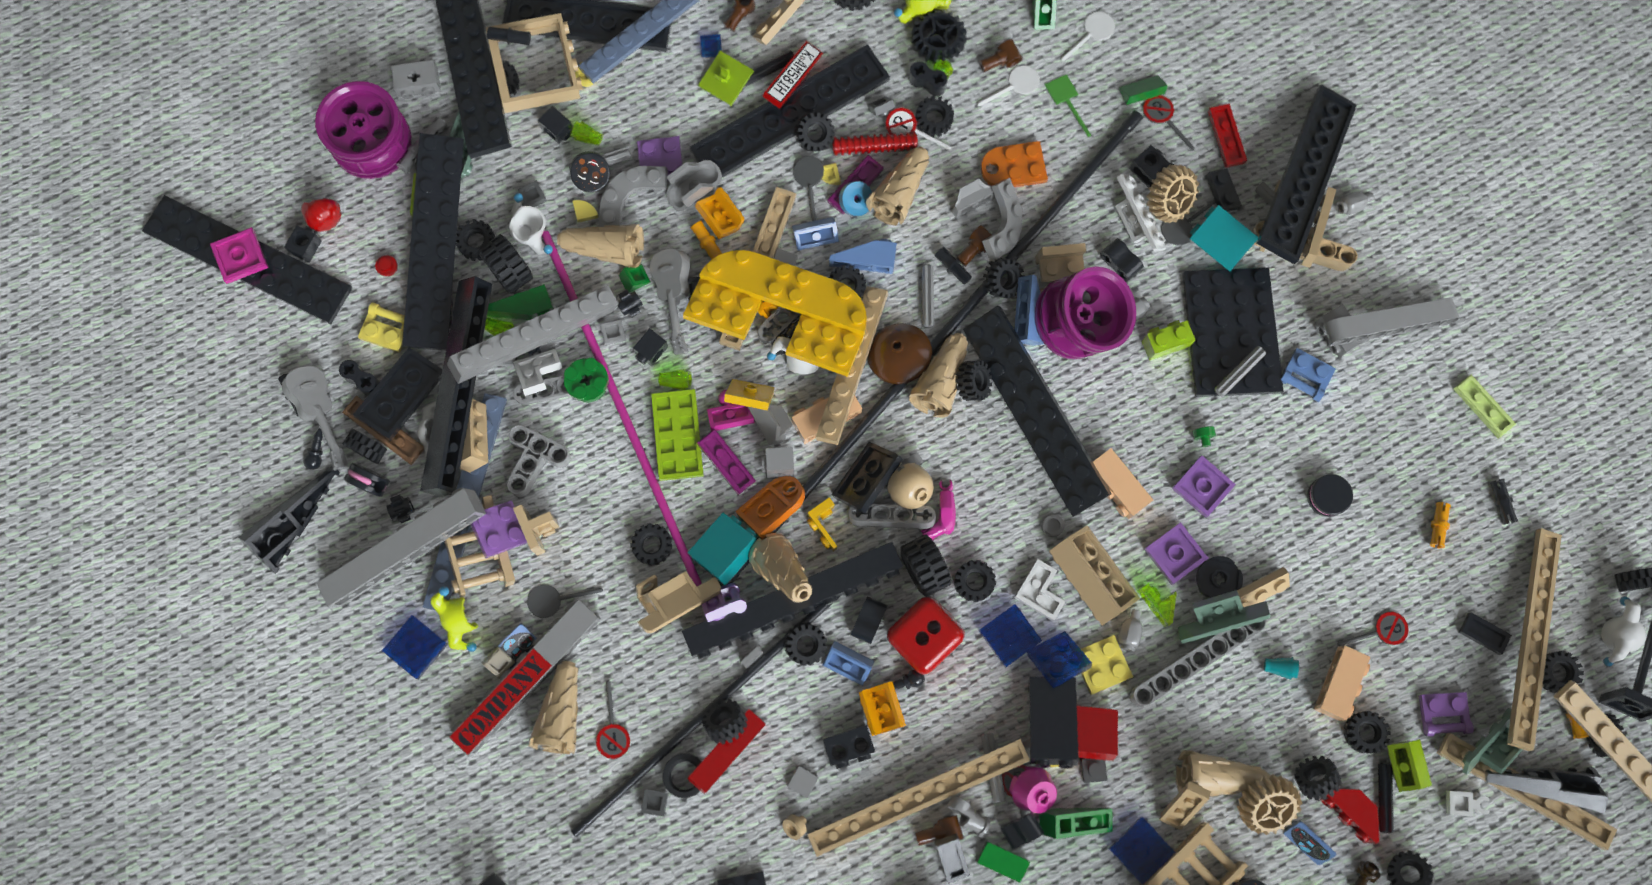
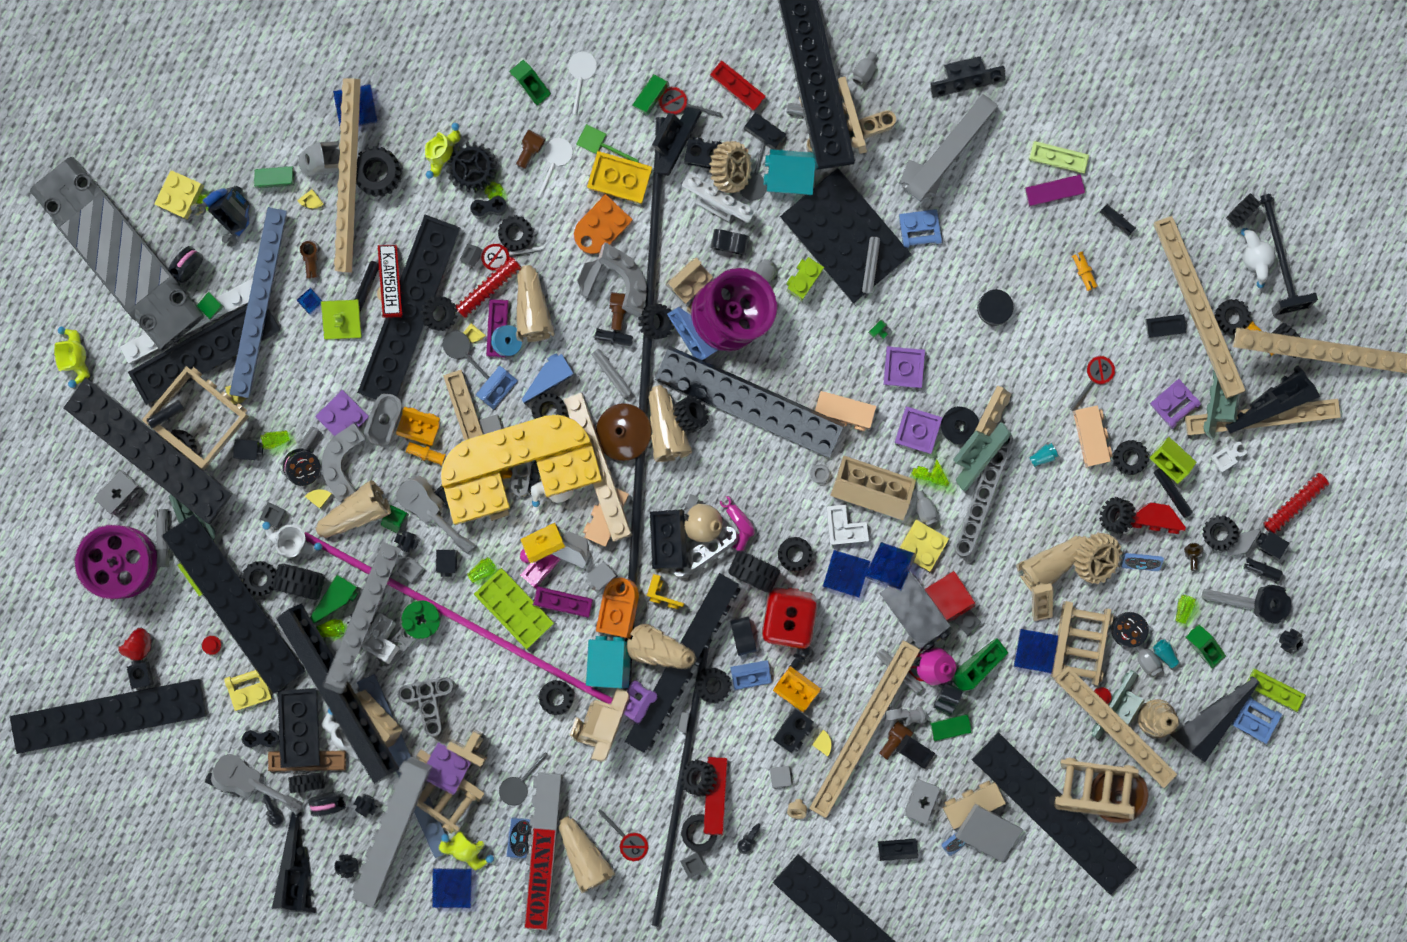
camera: 35 degrees left, 10 degrees up
dark pink plate [210,227,269,284] -> none
dark tan tile [481,646,515,679] -> none
none -> black gear [334,854,359,878]
none -> yellow plate [587,151,653,204]
none -> black bracket [652,107,702,176]
none -> black bar [737,823,761,854]
none -> light yellow tile [812,730,831,756]
none -> black bracket [930,56,1006,98]
none -> magenta tile [1024,174,1085,207]

